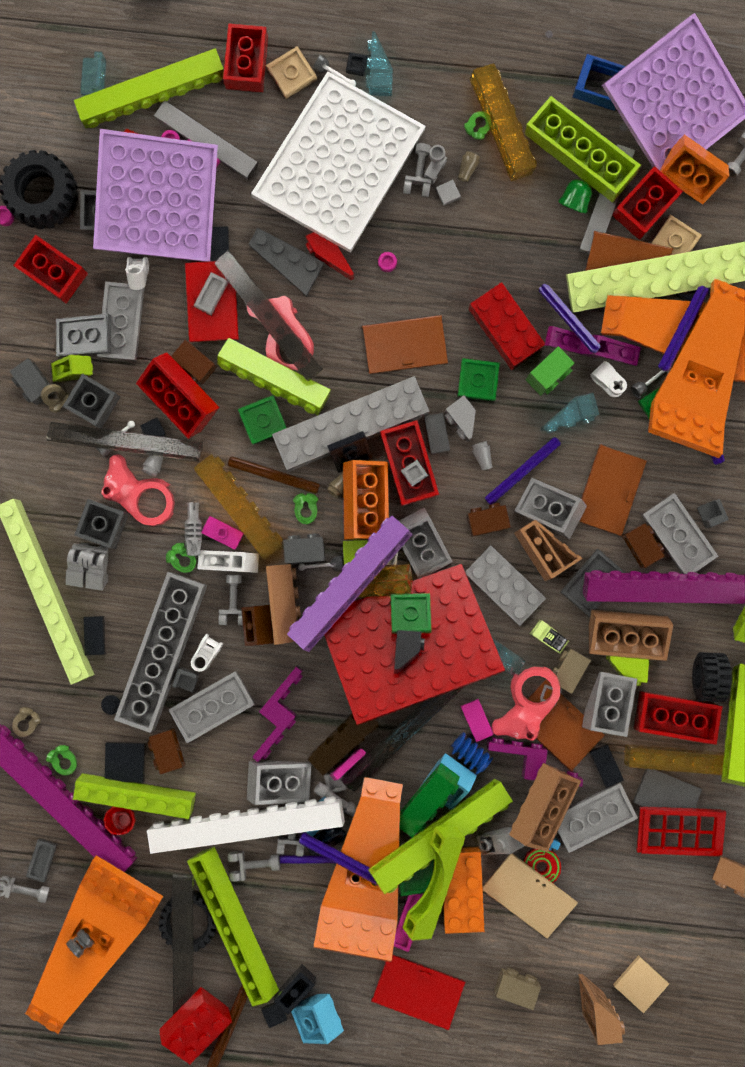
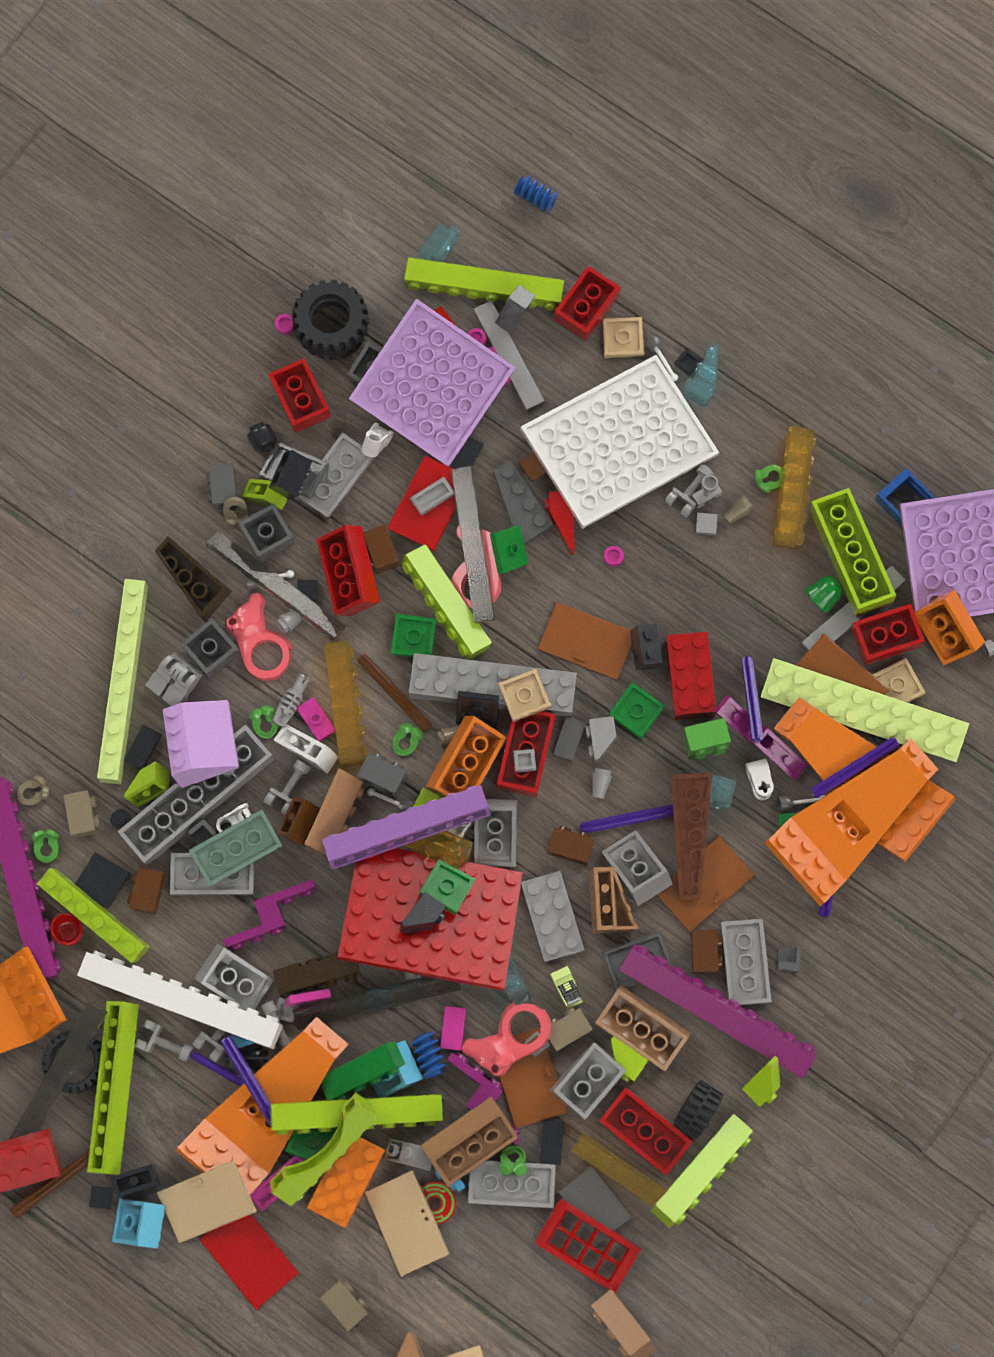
camera: 30 degrees right, 10 degrees down
none -> dark tan brick [64,790,100,838]
none -> lime slope [124,761,170,807]
none -> dark brown wedge [155,536,232,622]
none -> tan container [157,1160,257,1243]
none -> lavender slope [163,700,239,788]
none -> sand green plate [189,809,282,887]
none -> black head [247,422,277,453]
none -> black brick [268,450,312,499]
none -> green plate [490,525,528,574]
none -> dark grey brick [495,285,535,334]
none -> tan tile [498,669,551,722]
none -> bright green piece [498,1145,527,1176]
none -> reddish brown panel [519,452,548,481]
none -> black brick [630,624,663,670]
none -> copper wing [671,772,712,900]

